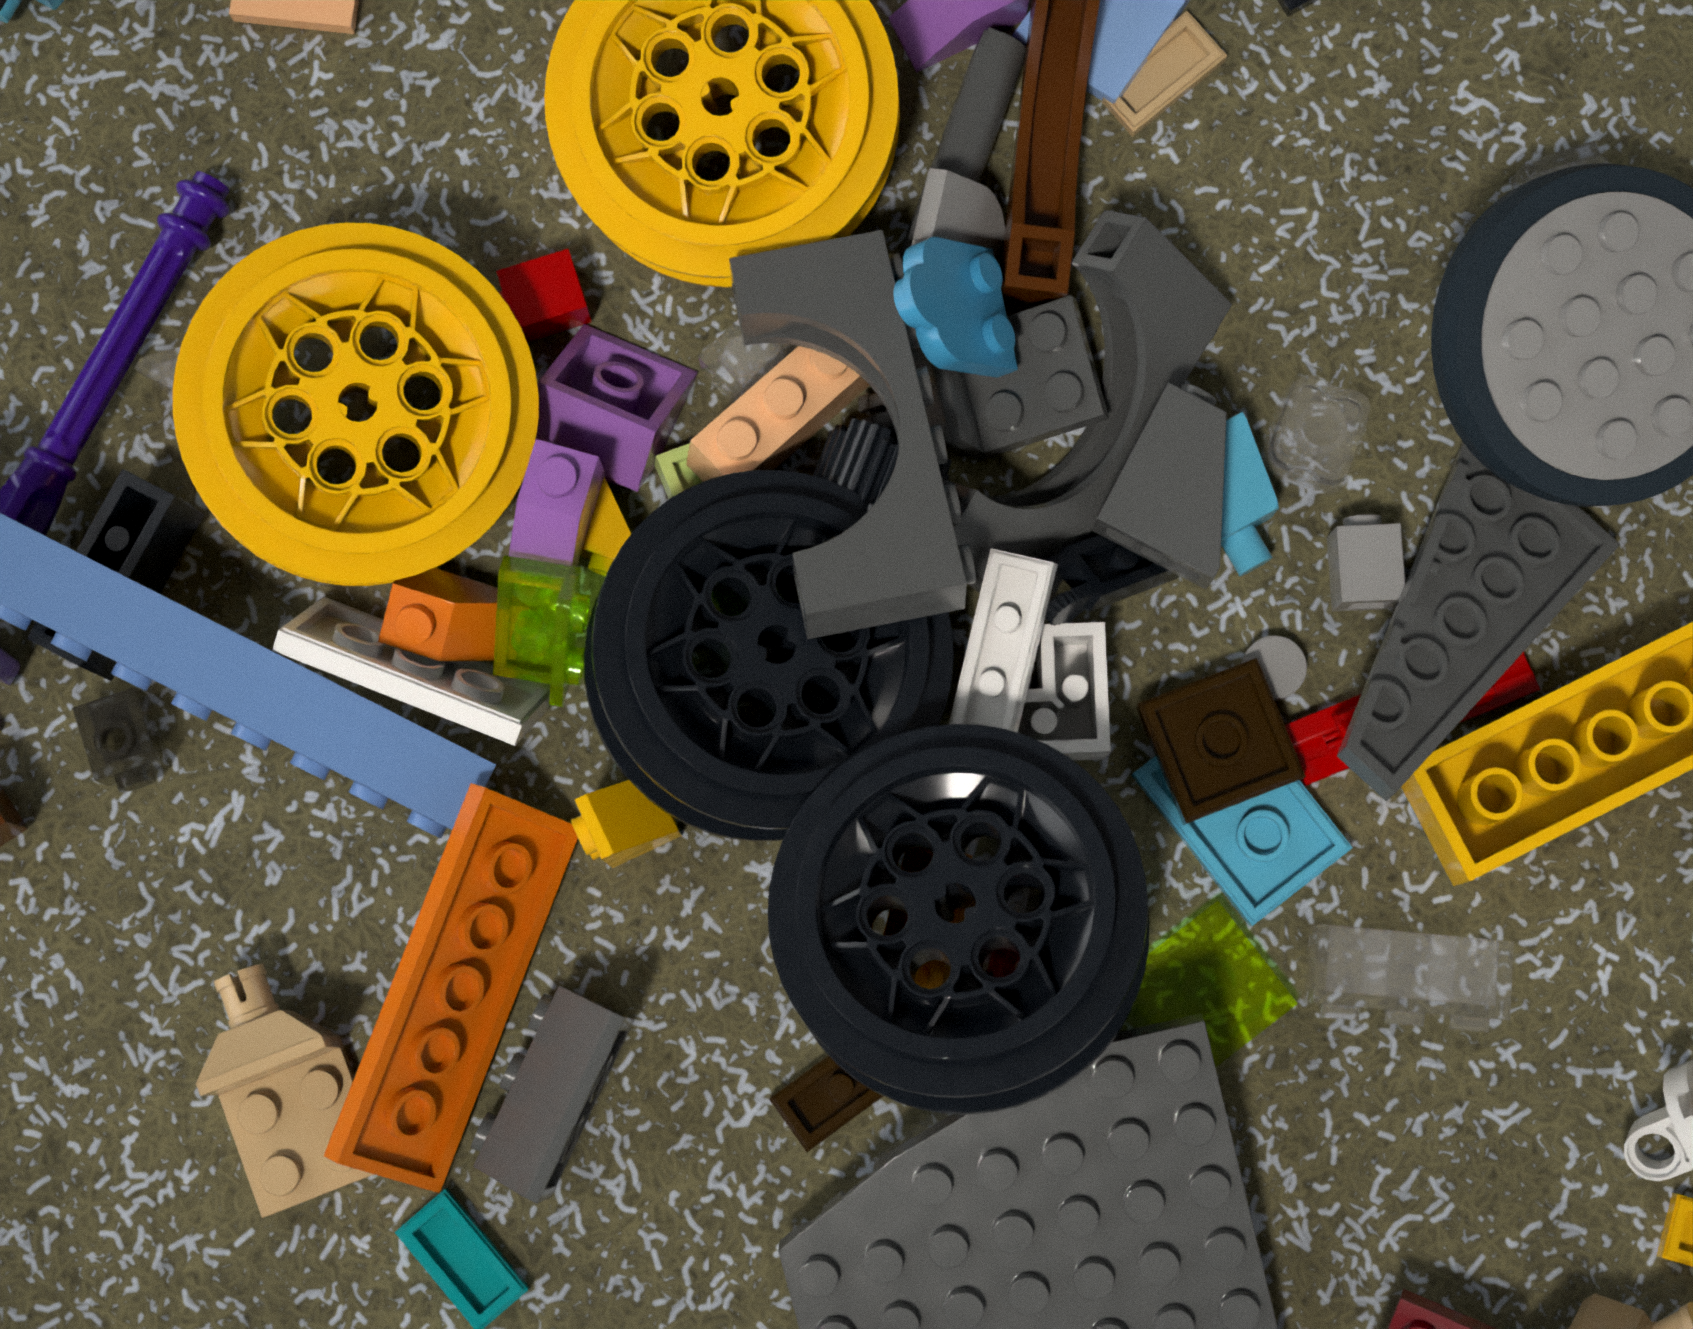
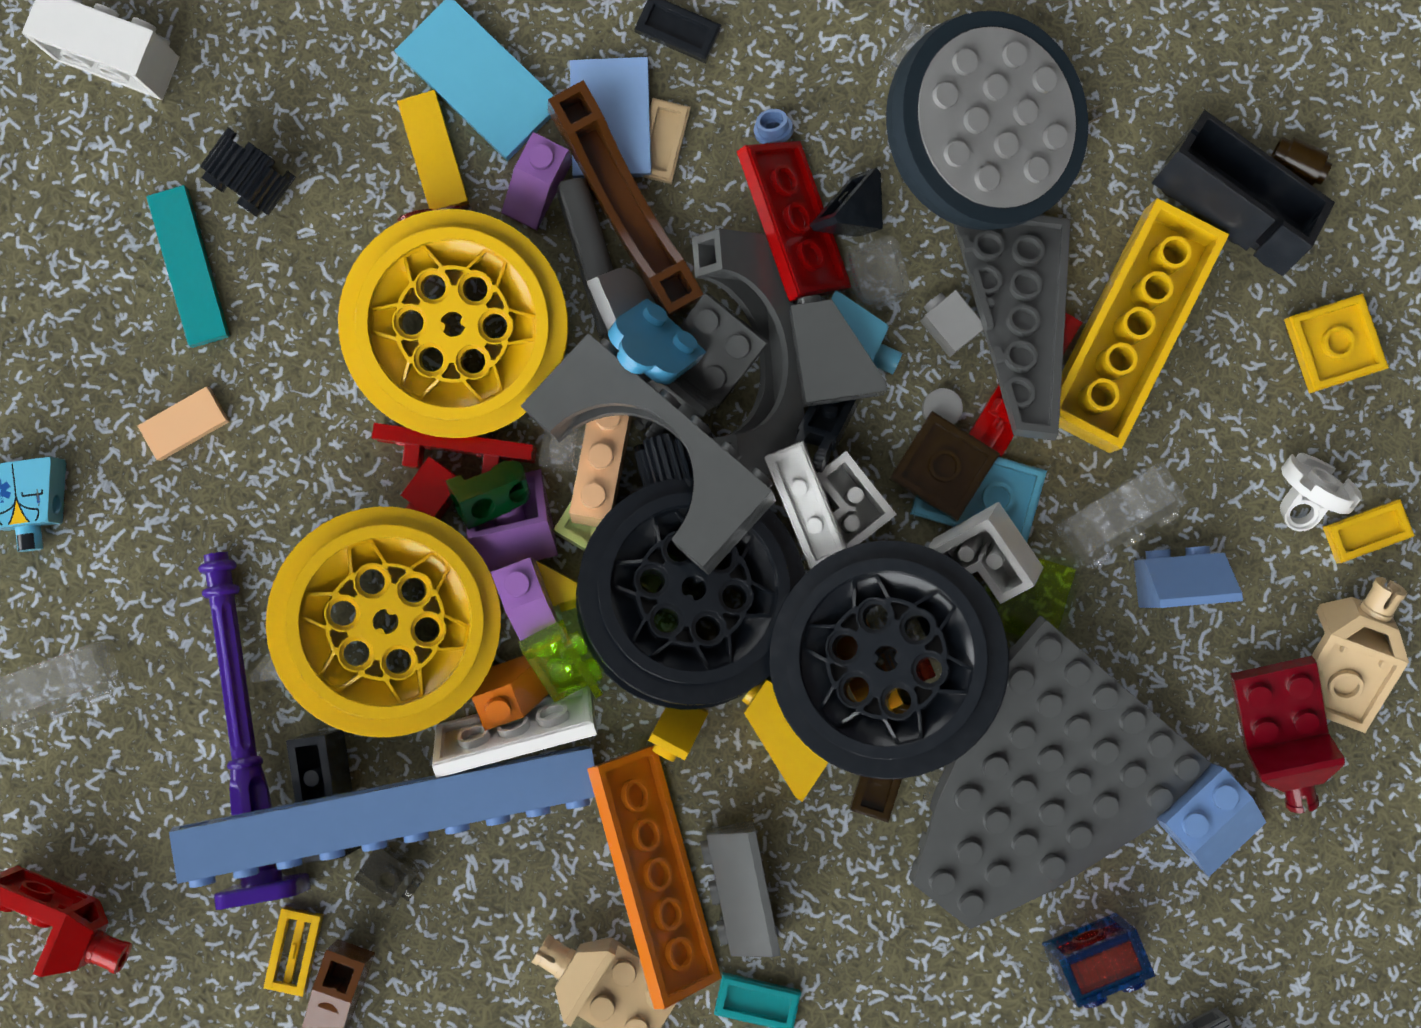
camera: 40 degrees left, 5 degrees up
none -> red hinge [371,423,537,474]
none -> dark green leg [446,461,531,530]
none -> red tile [736,141,851,302]
none -> yellow slope [741,679,829,802]
none -> medium blue plate [754,109,793,144]
none -> black slope [810,167,883,237]
none -> white brick [928,502,1044,604]
none -> medium blue slope [1134,546,1243,608]

